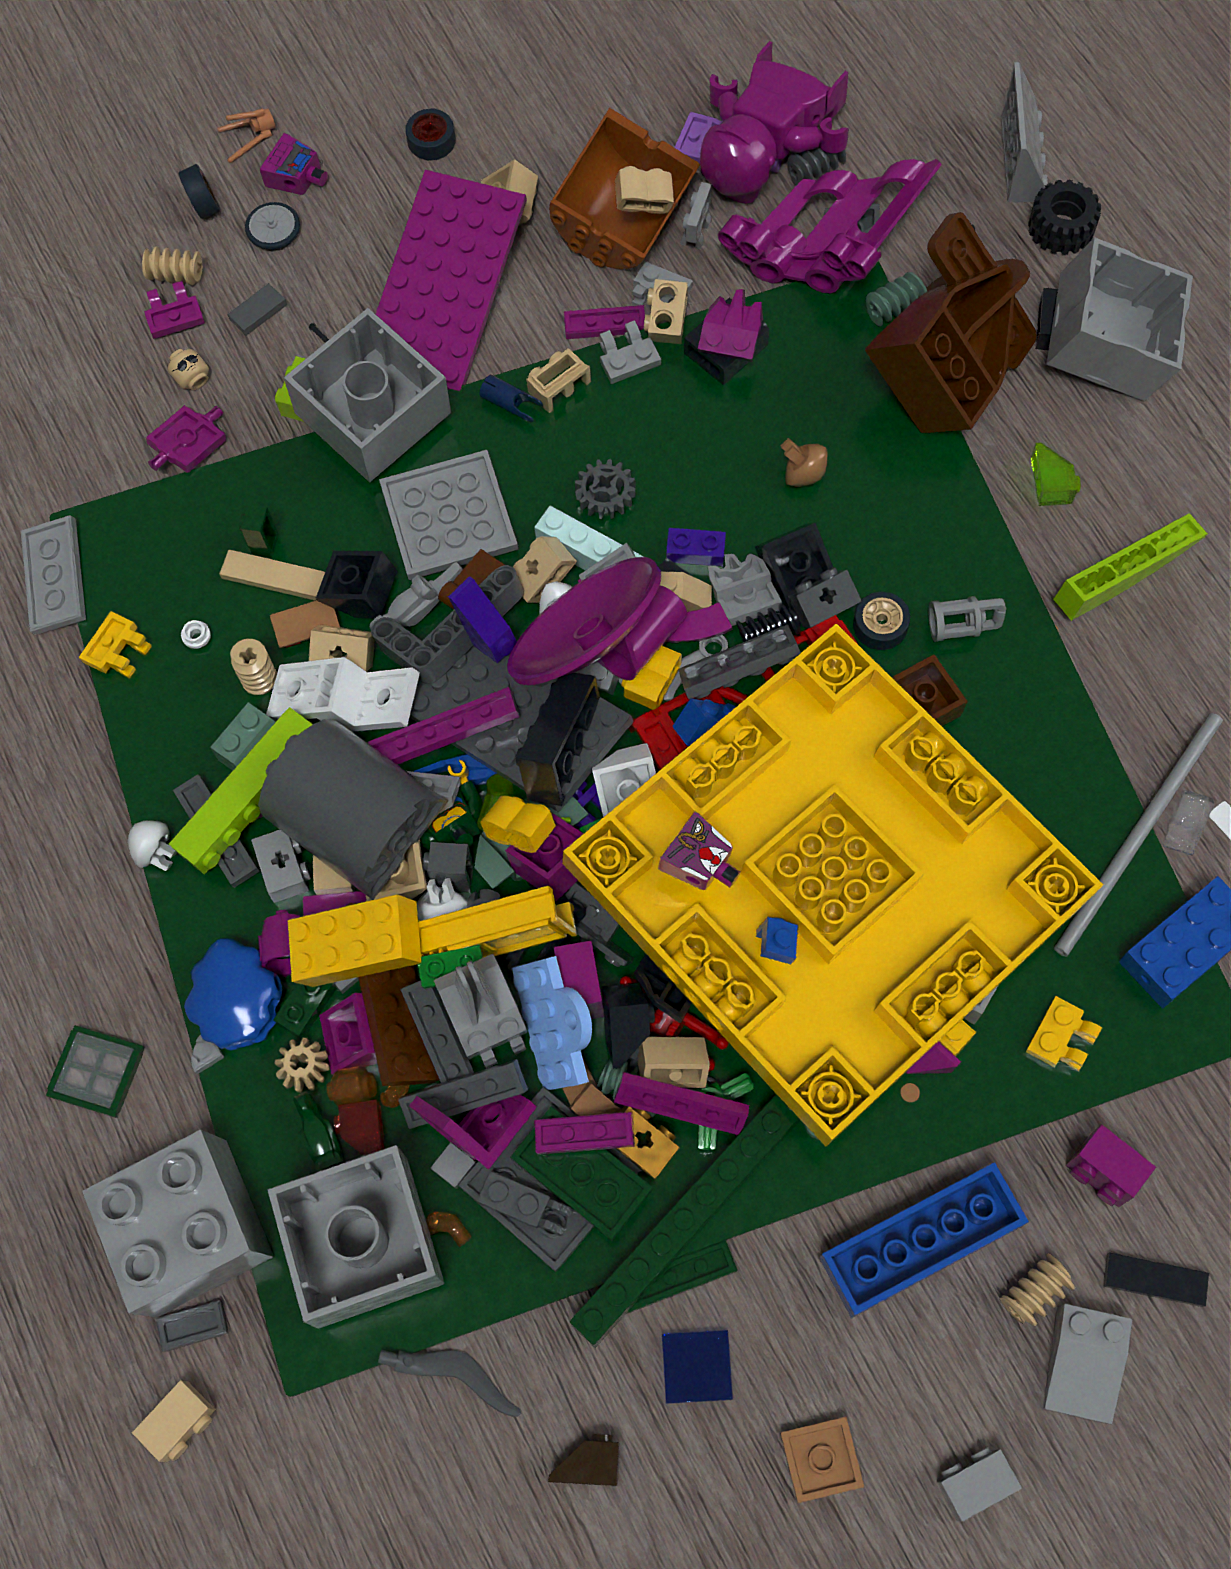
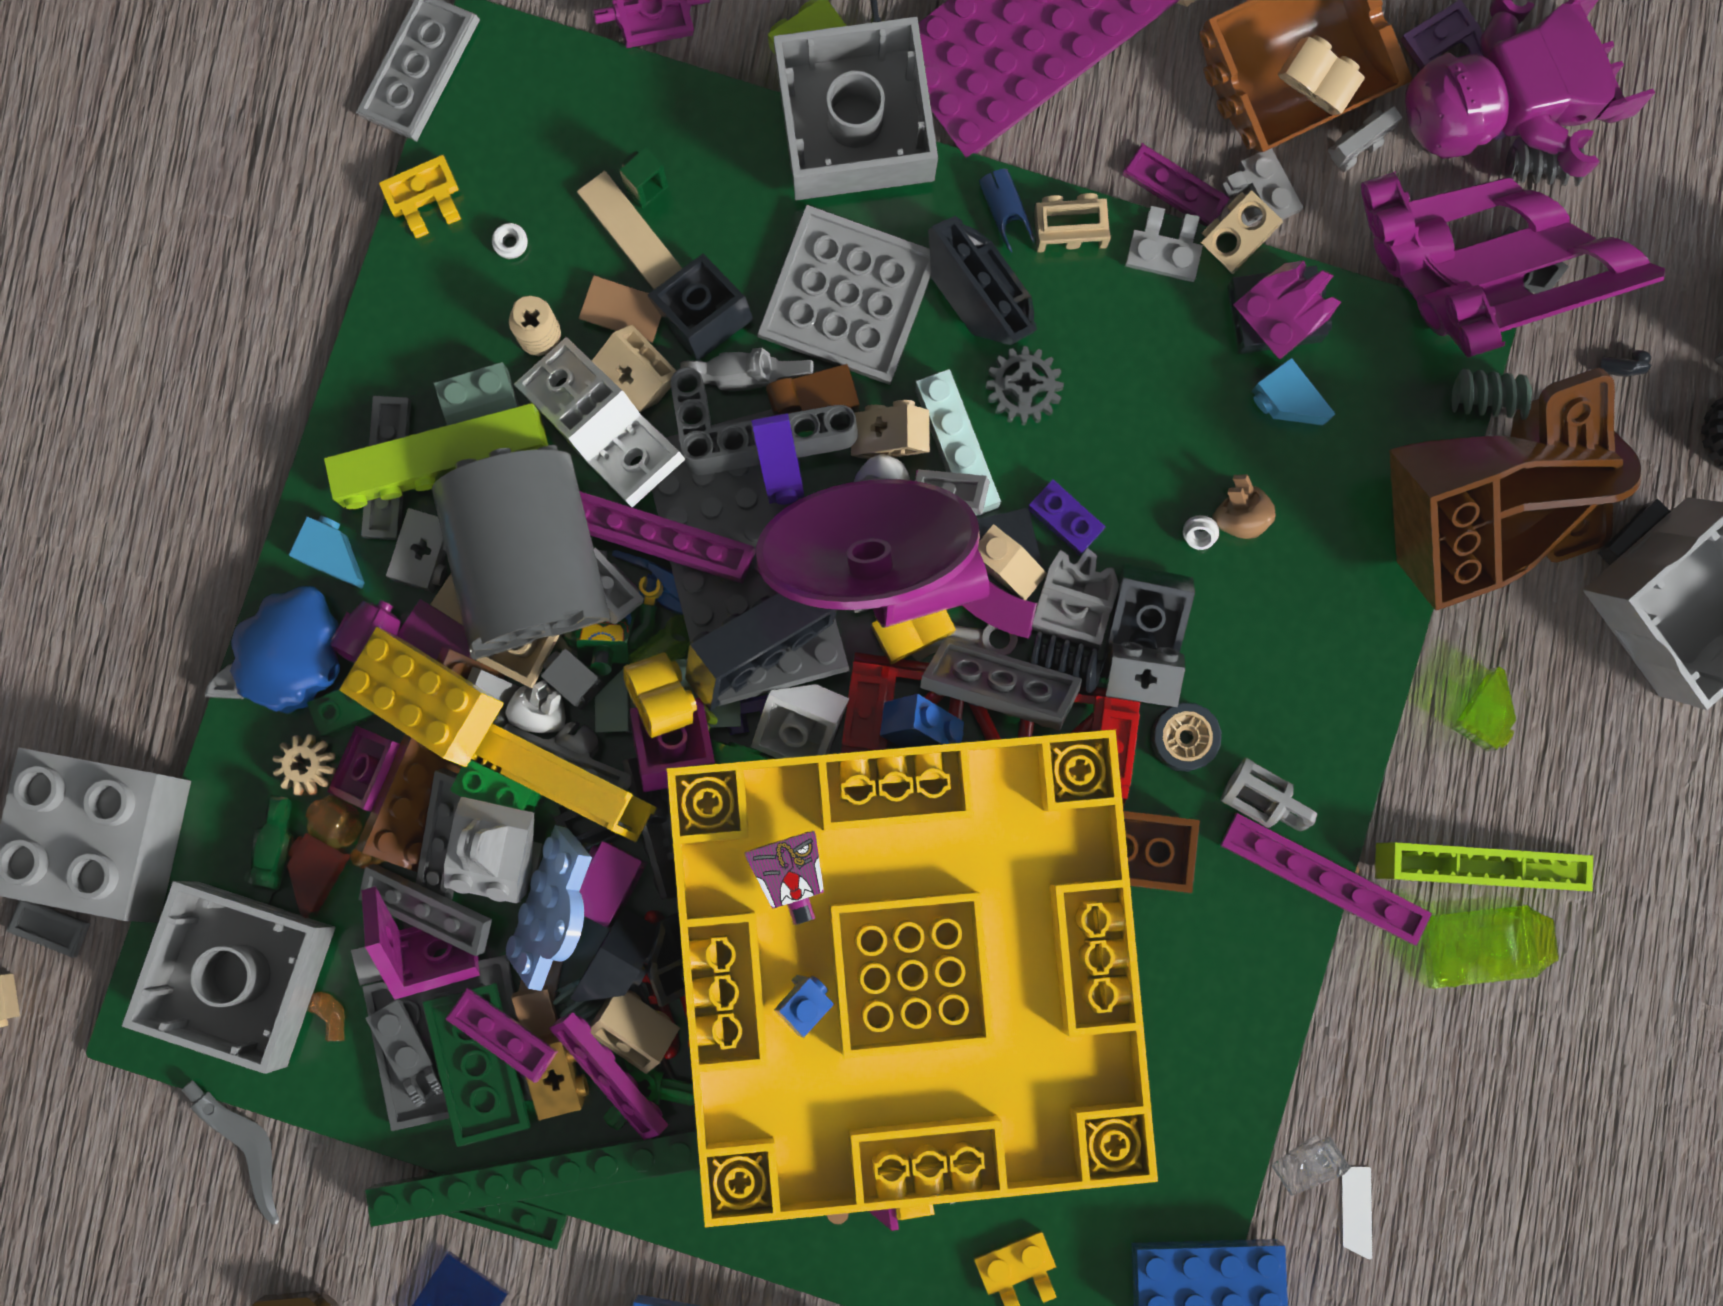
camera: 30 degrees right, 15 degrees up
clear piece [46,1025,145,1118] -> none
white piece [128,821,177,871] -> none
light grey piece [1054,713,1223,957] -> none
none -> dark azure slope [289,515,365,589]
none -> black wedge [928,216,1037,345]
none -> white plate [1183,515,1219,550]
none -> magenta plate [1219,813,1432,946]
none -> dark azure slope [1252,358,1335,425]
none -> clear neon green slope [1422,905,1559,989]

